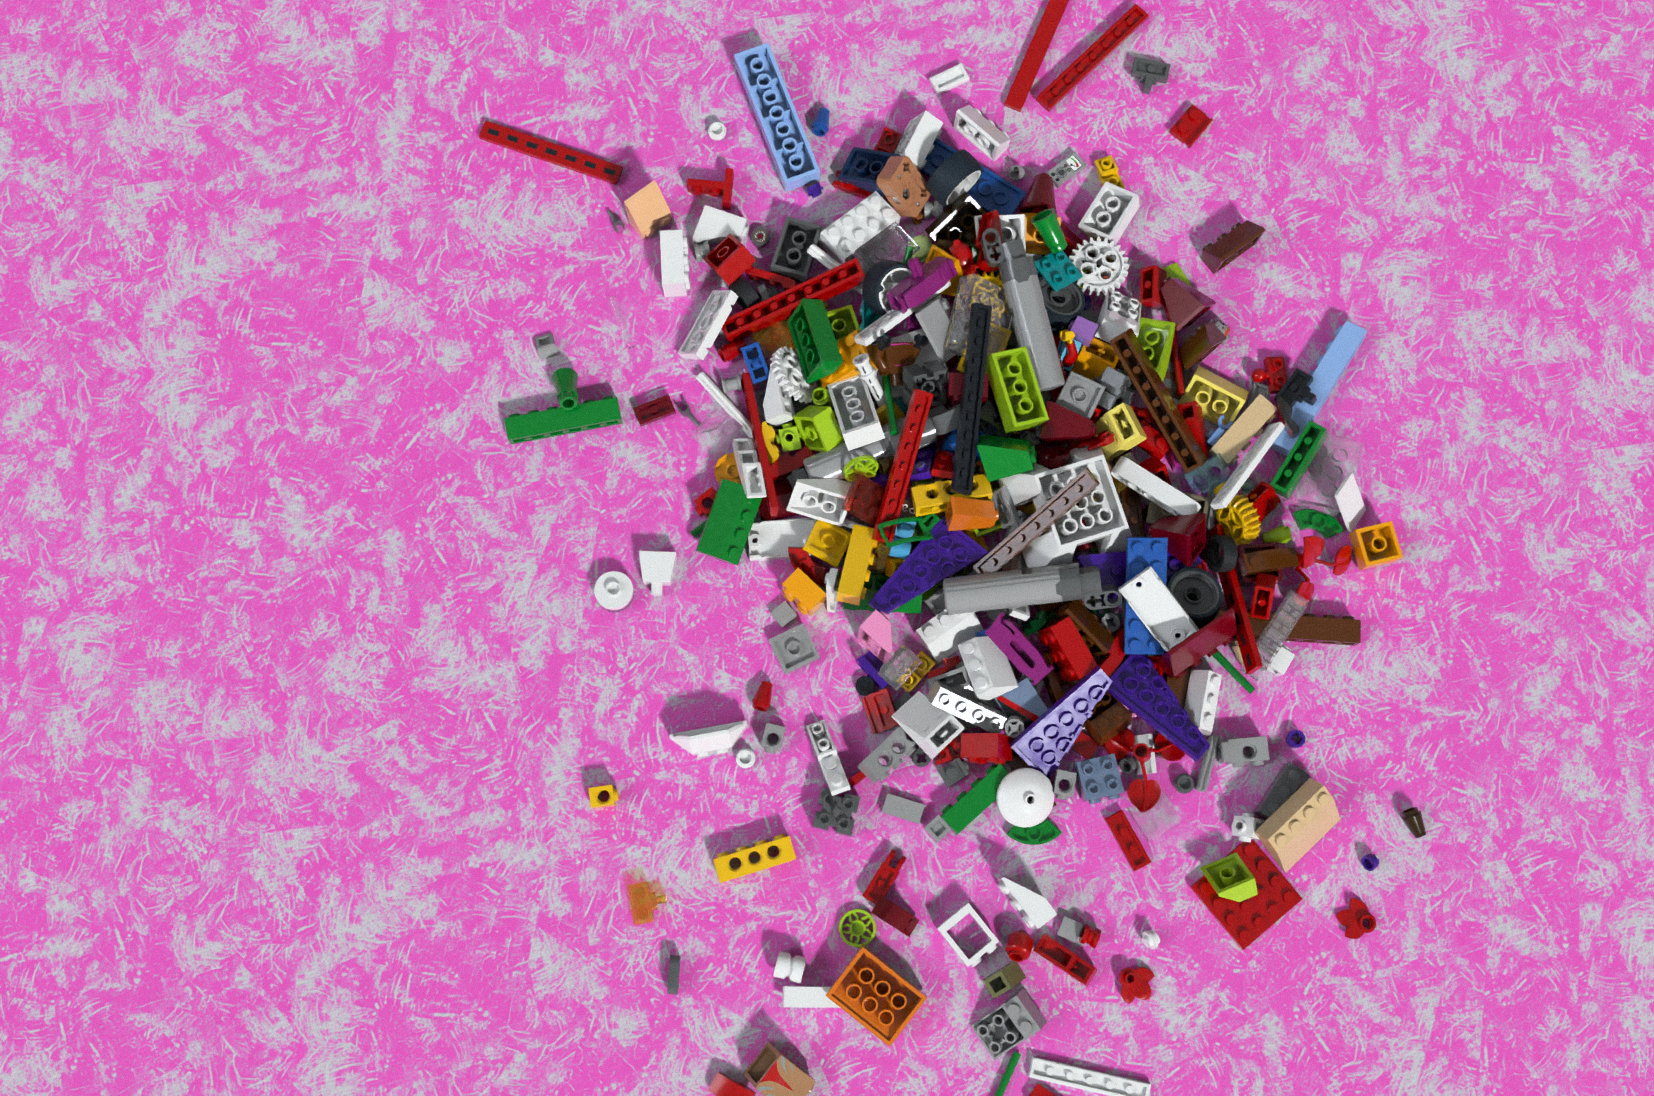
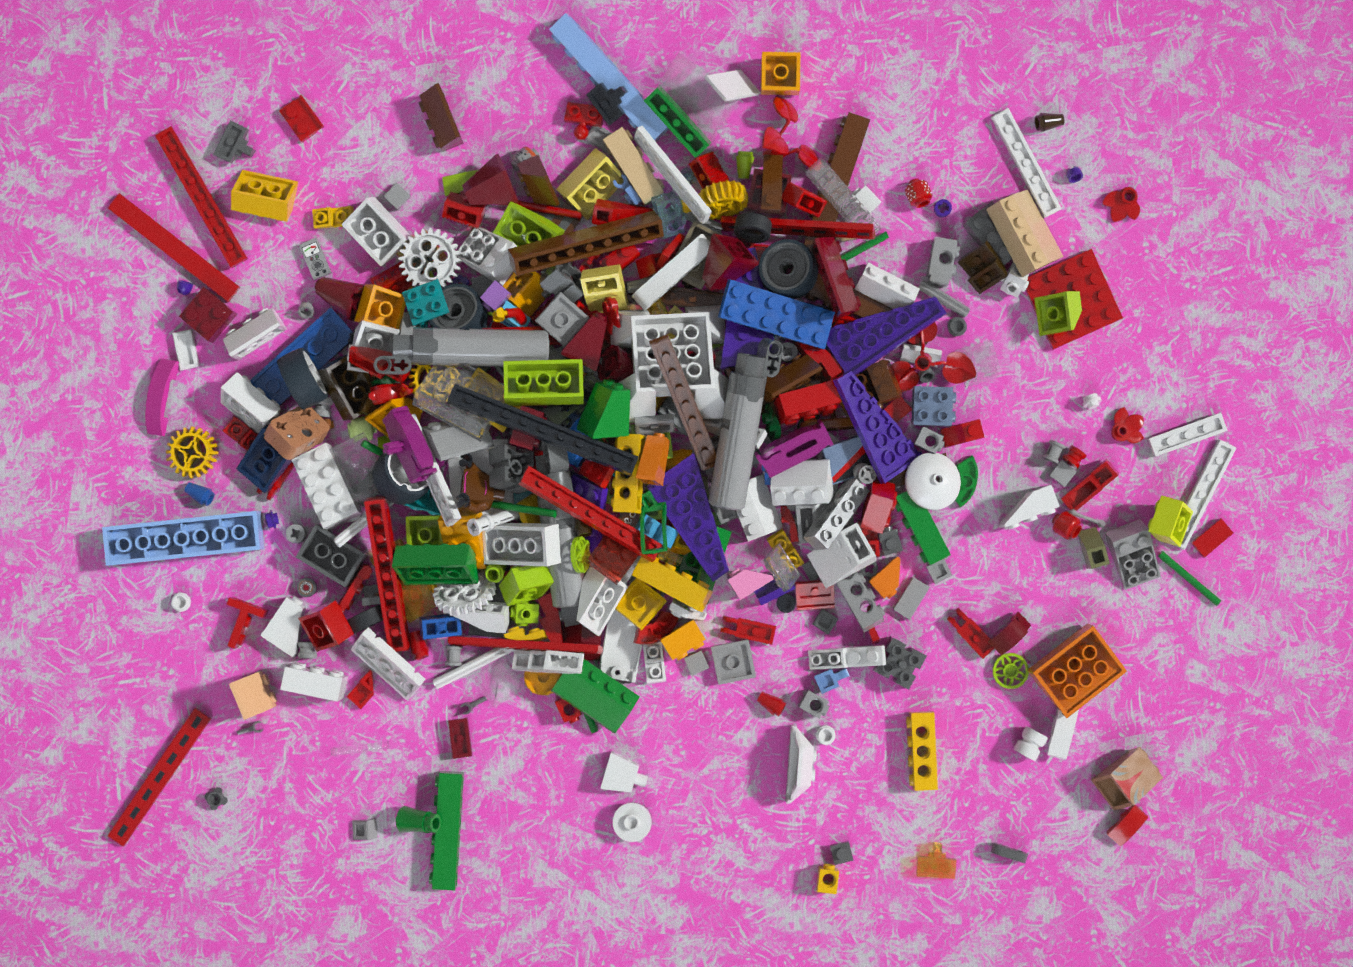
camera: 75 degrees left, 10 degrees up
white window [936,903,999,967] -> none
green plant [1031,208,1068,254] -> none
red tile [1104,809,1151,872] -> none
white piece [1118,565,1198,652] -> none
clear smoke slope [1276,396,1300,439] -> none
green tile [1291,509,1344,539] -> none
none -> dark pink slope [145,359,179,437]
none -> yellow gear [165,426,219,478]
none -> dark purple hinge [177,280,193,295]
none -> dark red brick [179,287,237,343]
none -> dark grey plate [205,787,228,810]
none -> yellow slope [231,170,298,222]
none -> light grey wheel [286,524,307,543]
none -> red slope [346,669,374,709]
none -> light grey tile [384,182,411,210]
none -> white slope [643,642,666,684]
none -> red plate [656,233,685,269]
none -> red hinge [720,616,776,645]
none -> dark grey tile [812,609,838,635]
none -> medium blue plate [814,668,849,694]
none -> dark grey plate [830,841,853,865]
none -> orange slope [867,556,900,599]
none -> red head [905,178,933,208]
none -> red slope [940,419,985,448]
none -> dark brown slope [957,241,1008,294]
none -> white tile [991,108,1062,218]
none -> light grey bush [1042,440,1065,464]
none -> light grey hinge [1069,509,1106,528]
none -> white plate [1148,413,1228,457]
none -> neon yellow brick [1148,495,1193,547]

